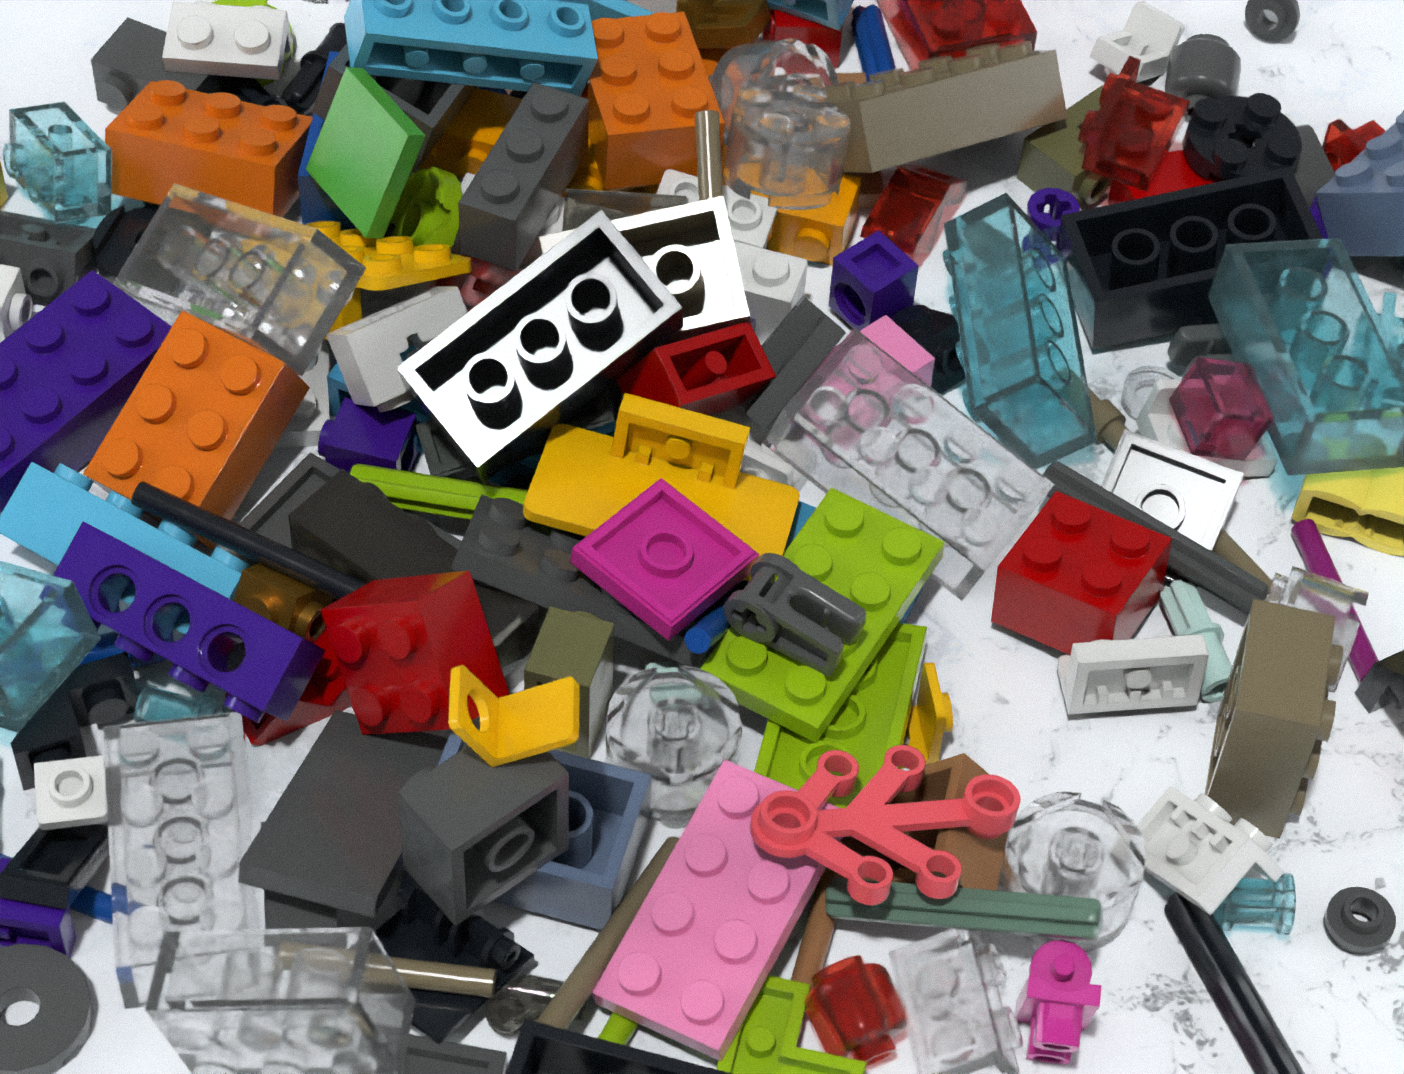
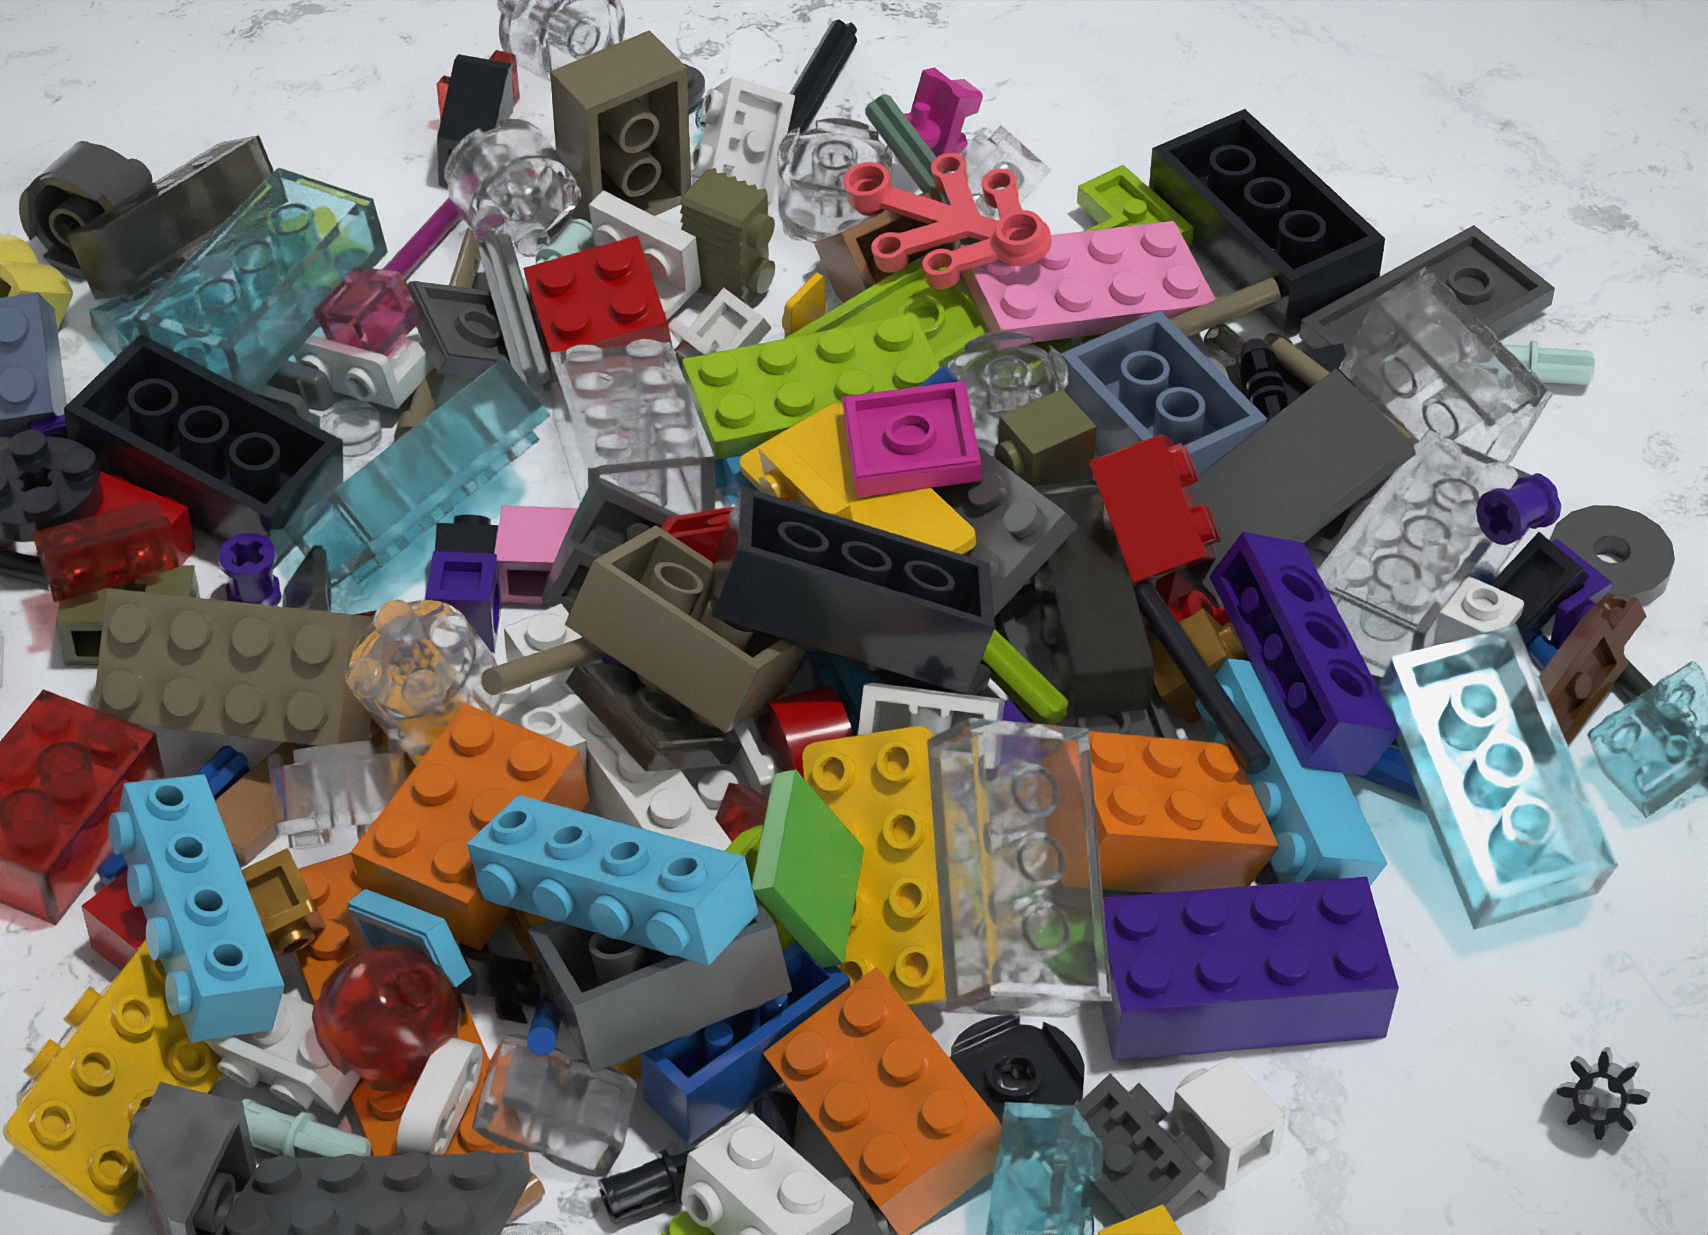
camera: 135 degrees left, 5 degrees down
dark grey brick [398,744,569,926] -> none
yellow bracket [449,665,579,768] -> none
dark grey brick [458,82,589,271] -> none
dark grey piece [723,553,866,676] -> none
clear red head [804,955,909,1067] -> none
none -> white bracket [668,288,771,359]
none -> olive brick [679,168,776,305]
none -> dark purple bush [1476,473,1562,545]

